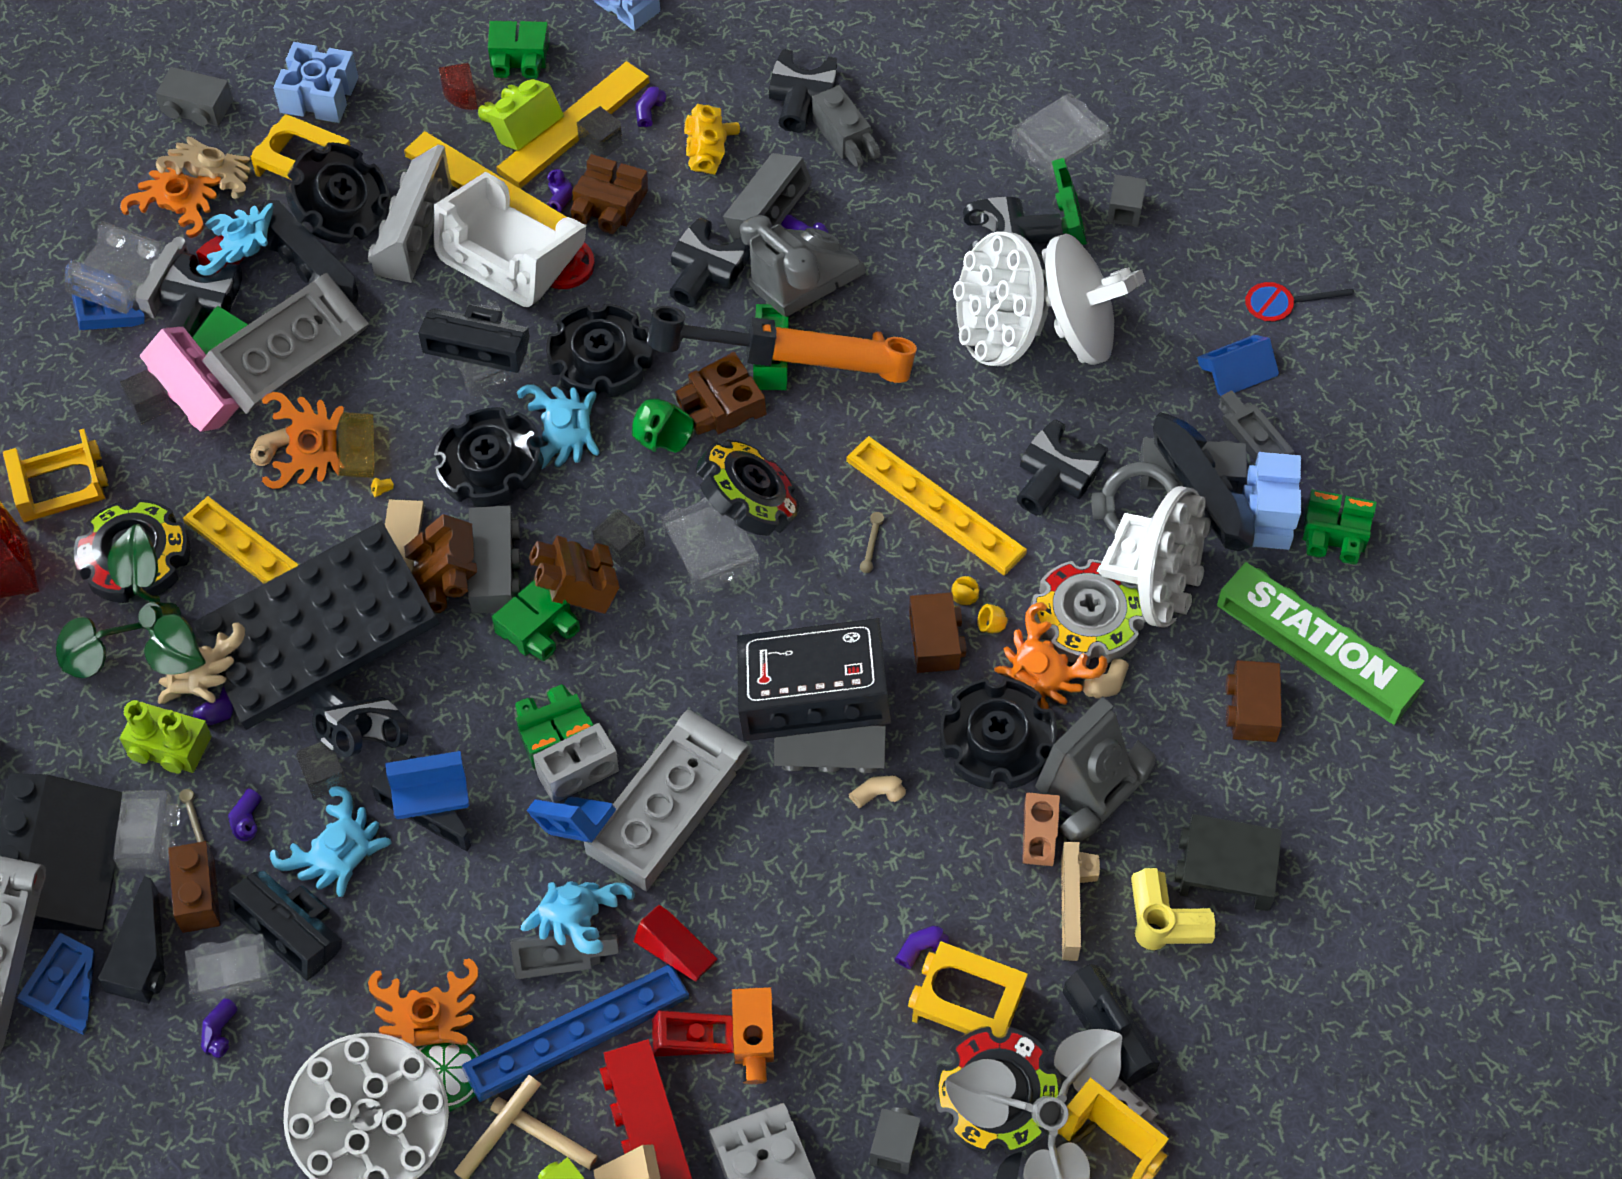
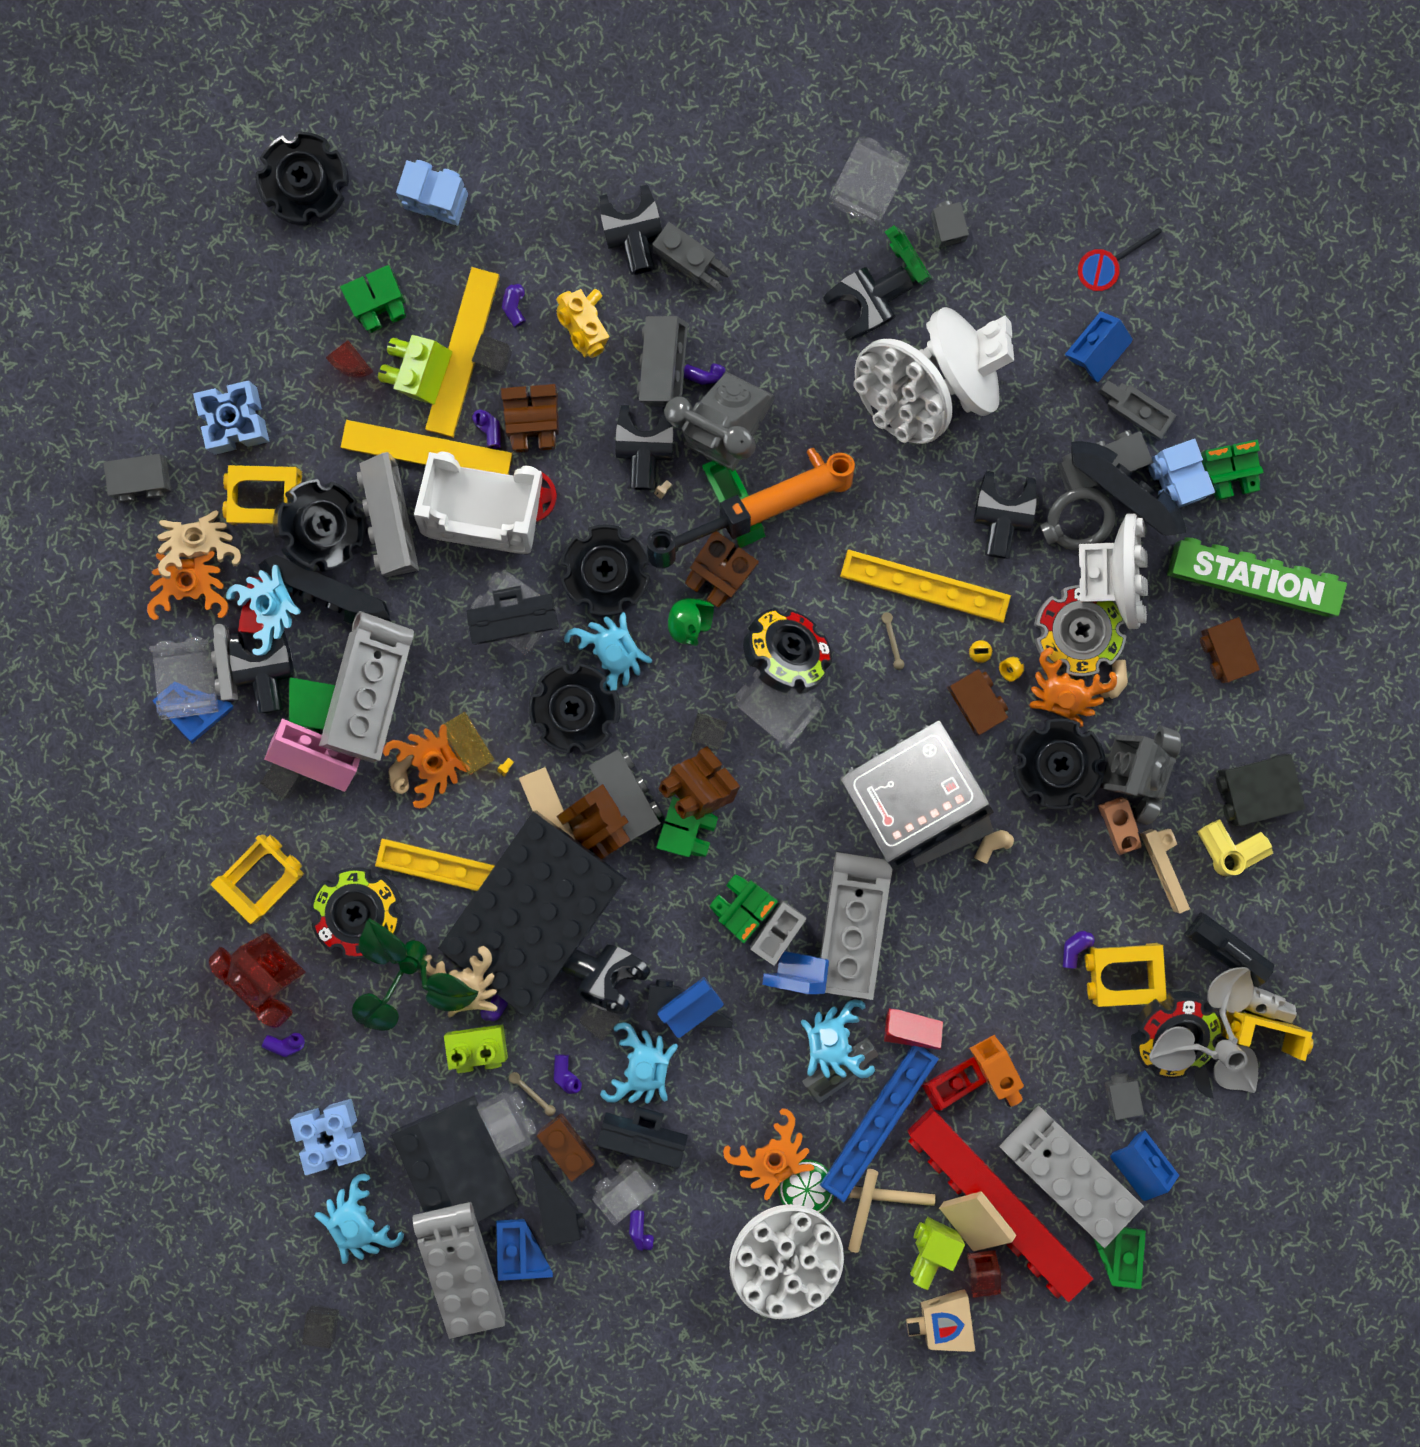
camera: 25 degrees left, 30 degrees up
none -> tan piece [654,480,672,499]

